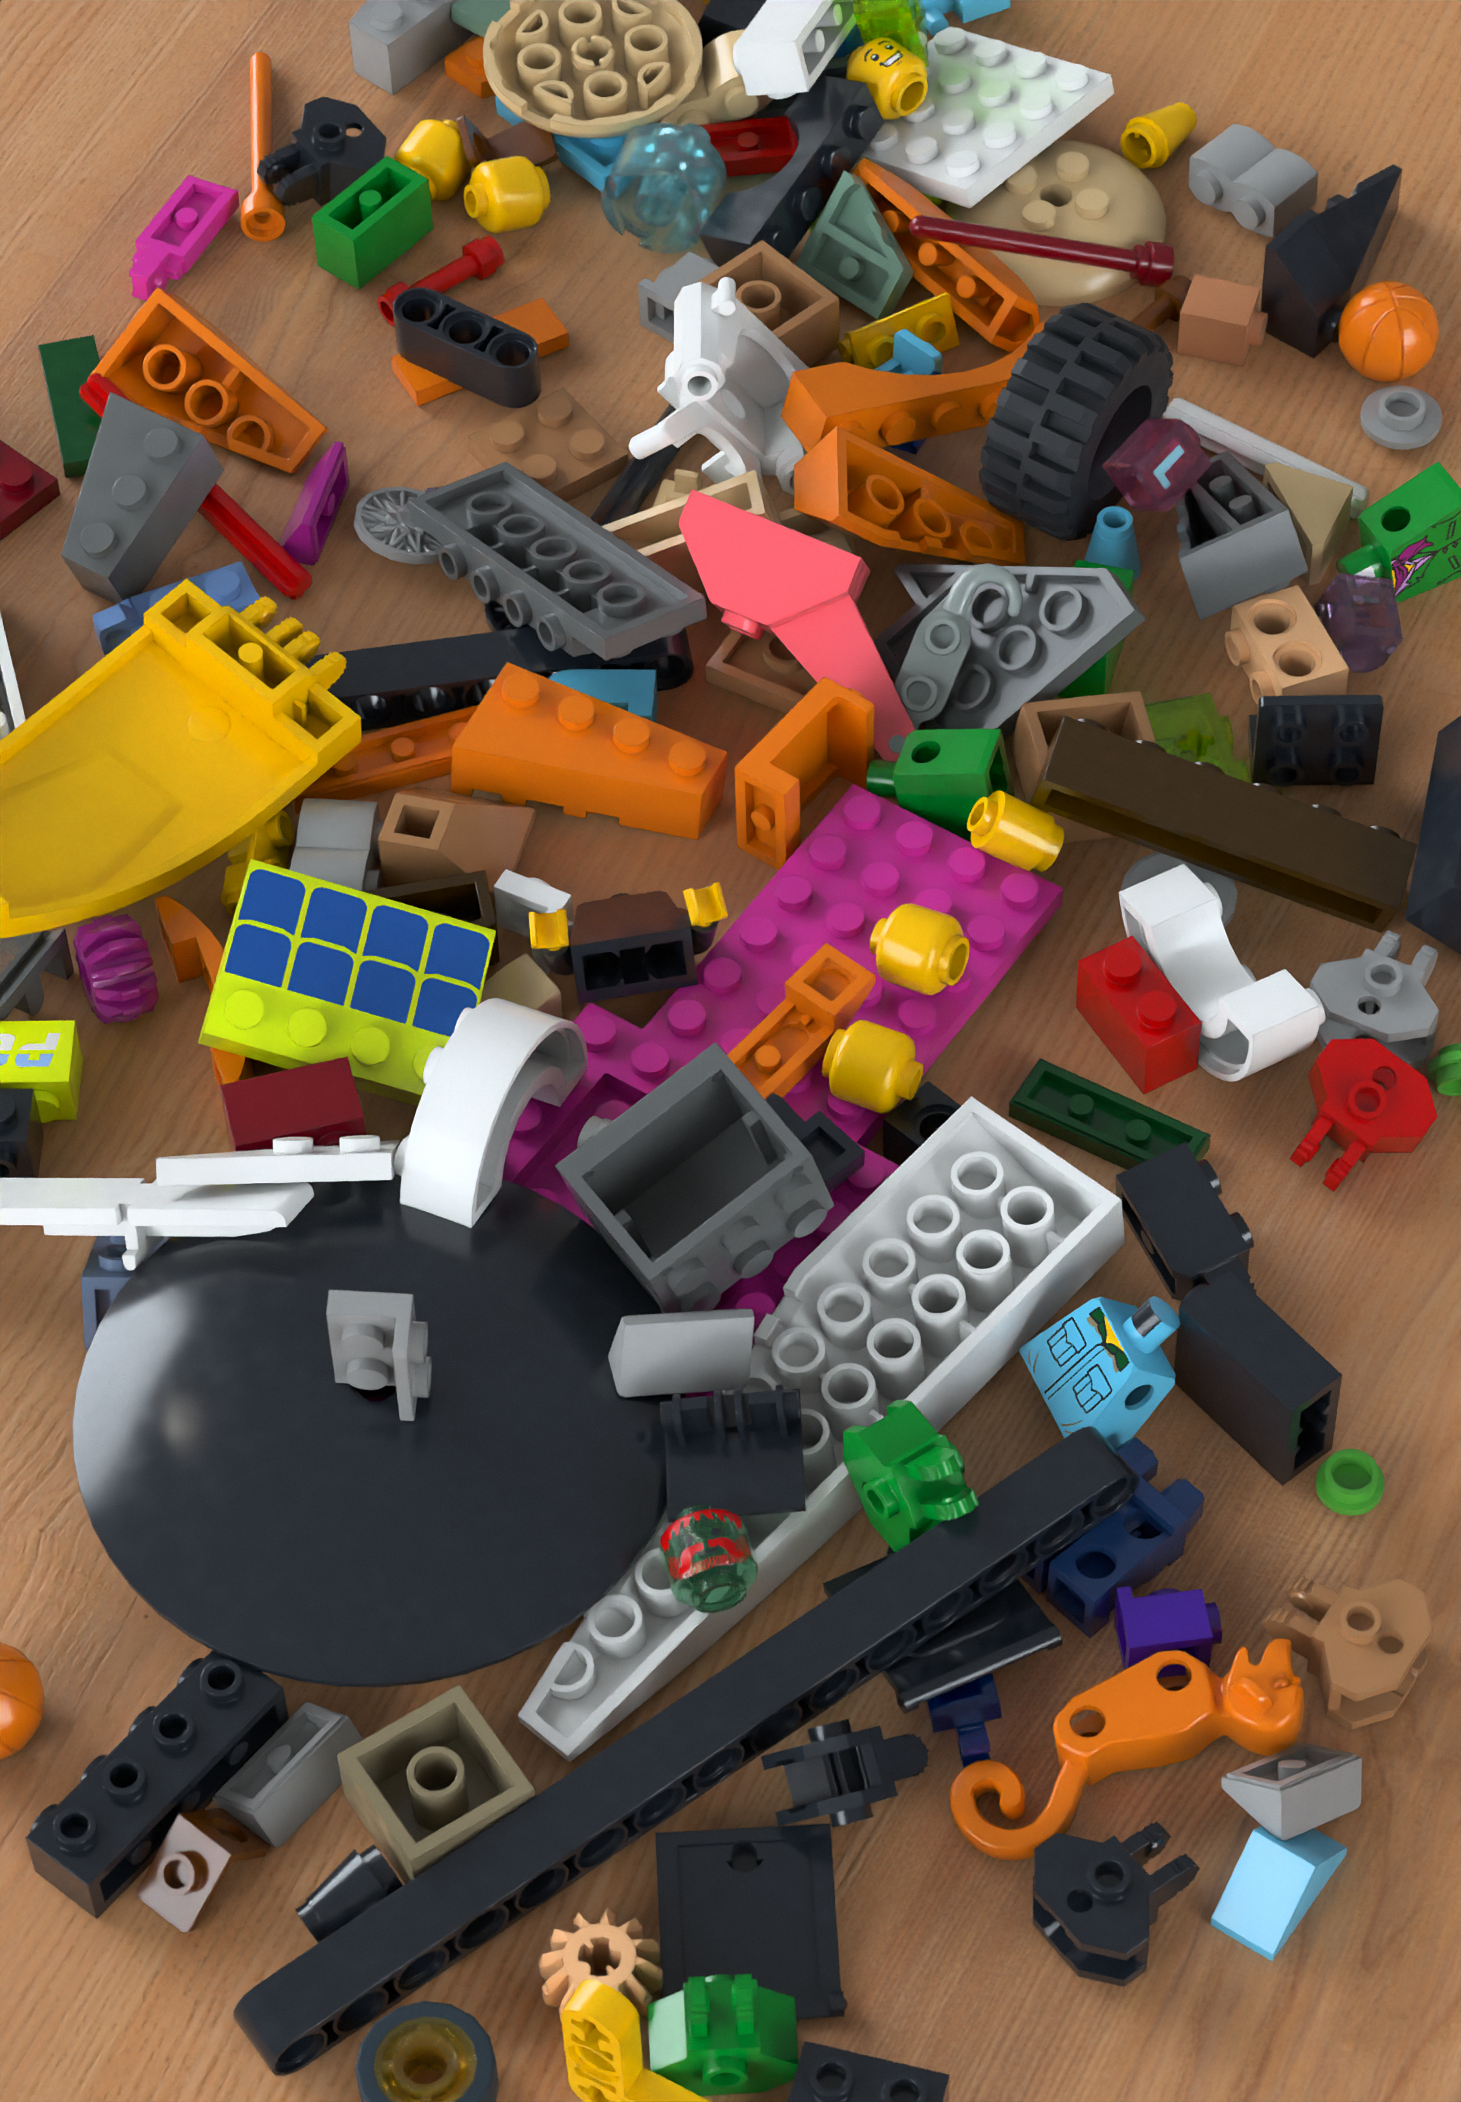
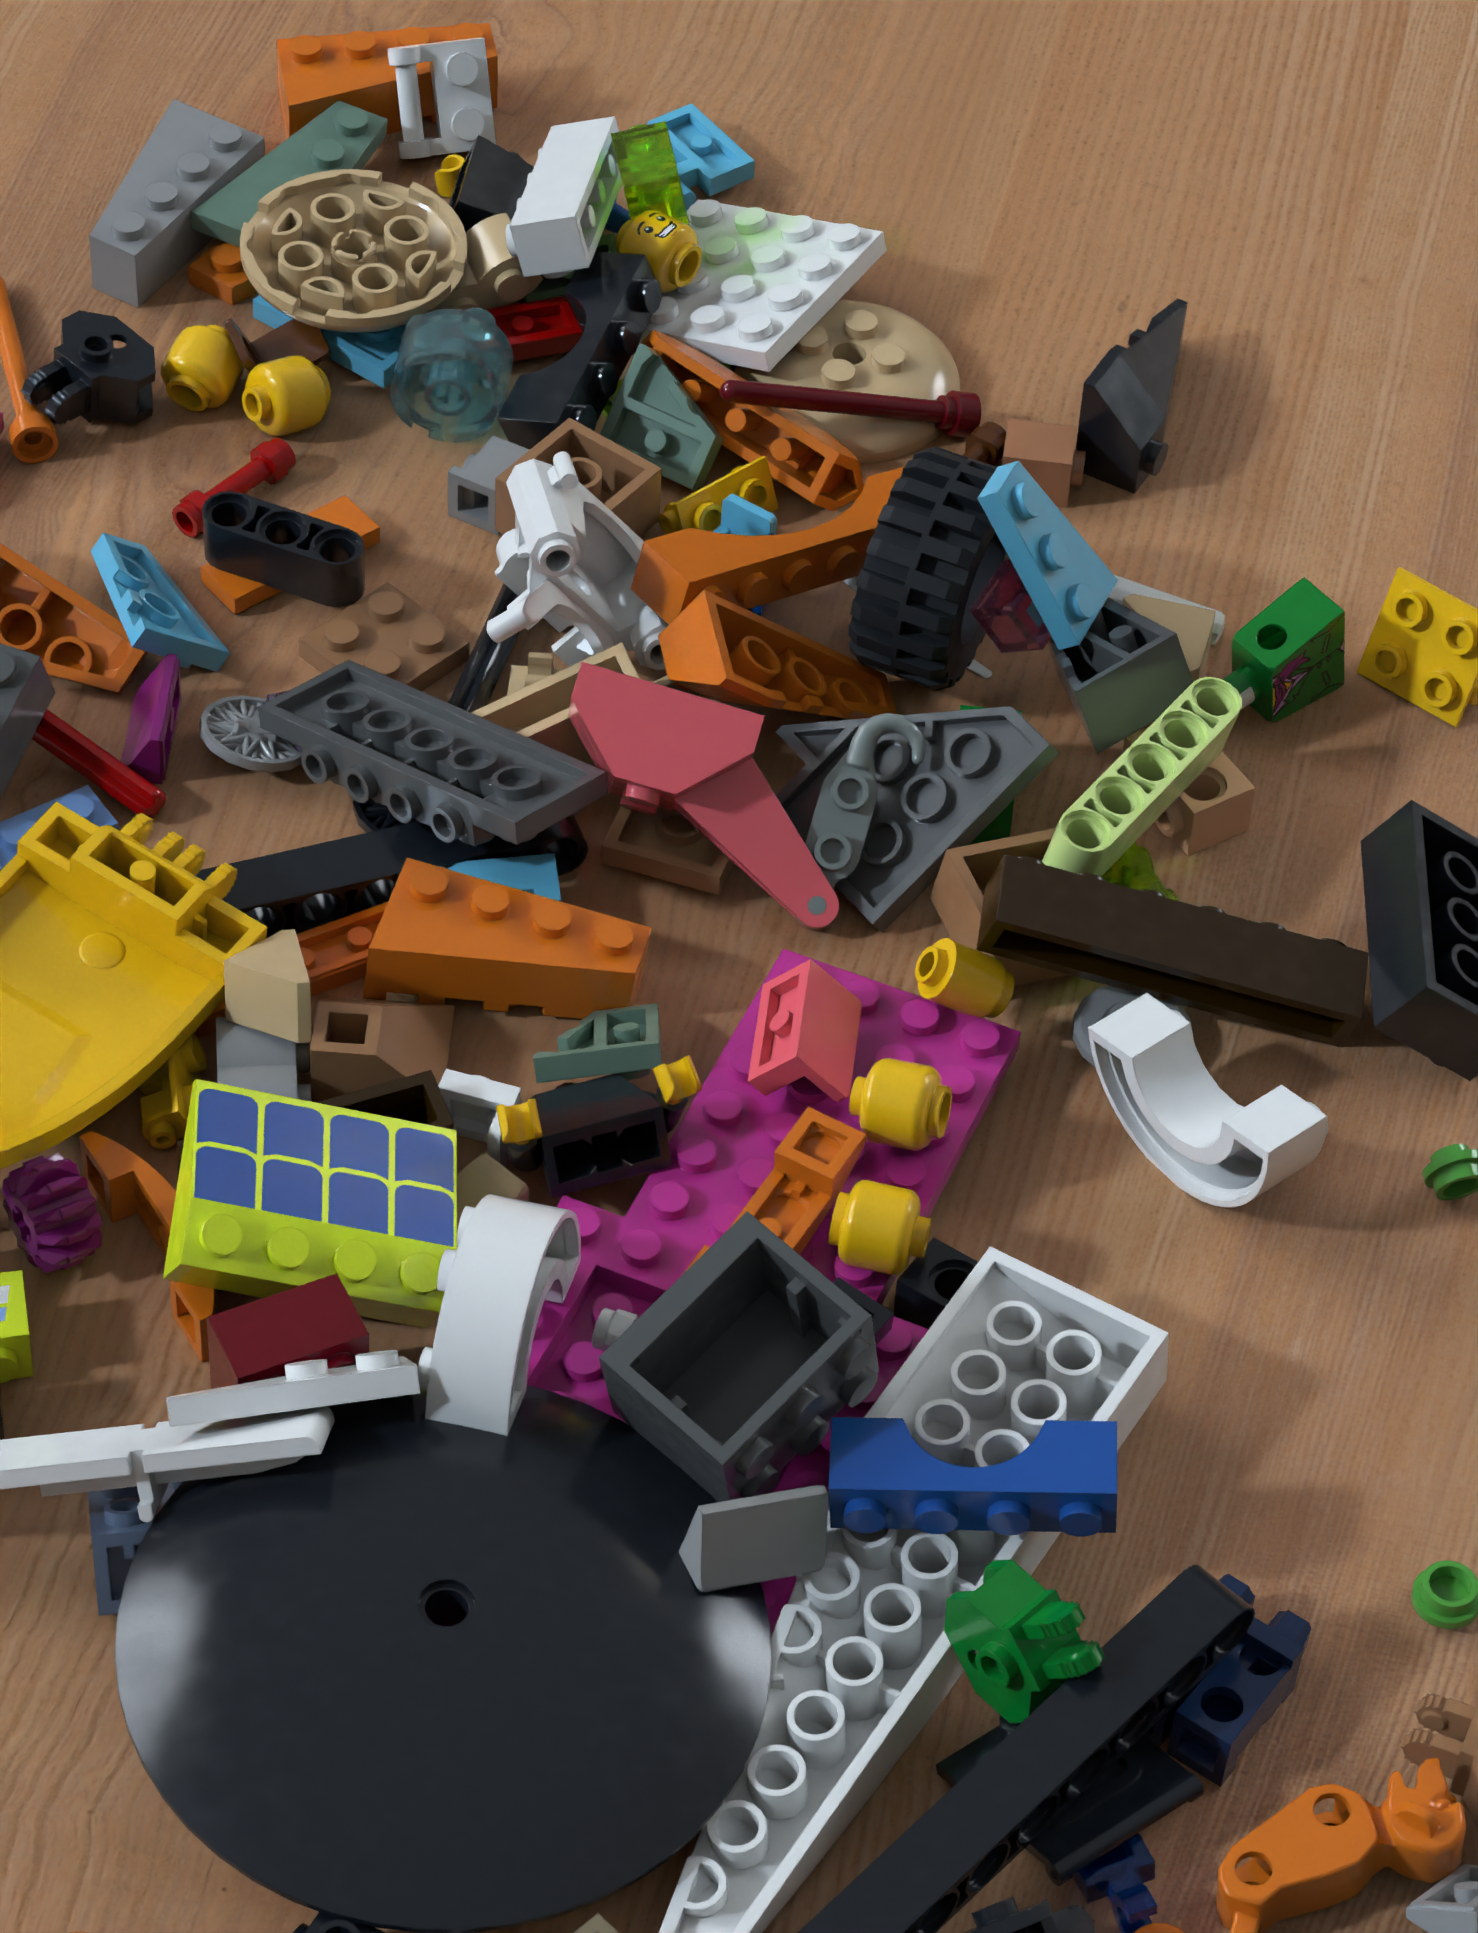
camera: 15 degrees left, 5 degrees down
green brick [312,156,433,290] -> none
light grey bracket [326,1290,432,1421] -> none
clear green head [659,1505,758,1613] -> none
black hinge [660,1385,806,1523] -> none
orange panel [734,676,874,871] -> none
green torso [866,729,1015,842] -> none
dark green tile [1009,1059,1211,1170] -> none
medium azure torso [1019,1296,1180,1449] -> none
red brick [1076,936,1202,1095] -> none
medium azure cone [1084,506,1142,581] -> none
dark purple brick [1114,1586,1222,1679] -> none
black hinge [1116,1142,1257,1301] -> none
yellow cone [1120,102,1197,169] -> none
black brick [1174,1270,1342,1486] -> none
light grey brick [1188,124,1318,237] -> none
black bracket [1247,695,1384,787] -> none
red hinge [1289,1039,1438,1192] -> none
light grey hinge [1310,930,1439,1072] -> none
clear purple brick [1314,573,1403,673] -> none
orange piece [1338,281,1439,383] -> none
light grey piece [1360,386,1442,450] -> none
none -> medium azure wing [90,533,230,672]
none -> tan slope [224,929,311,1043]
none -> sand green wing [533,1003,662,1083]
none -> coral panel [748,959,862,1102]
none -> blue arch [828,1417,1117,1537]
none -> medium azure wing [977,461,1118,650]
none -> yellowish green beam [1042,677,1242,877]

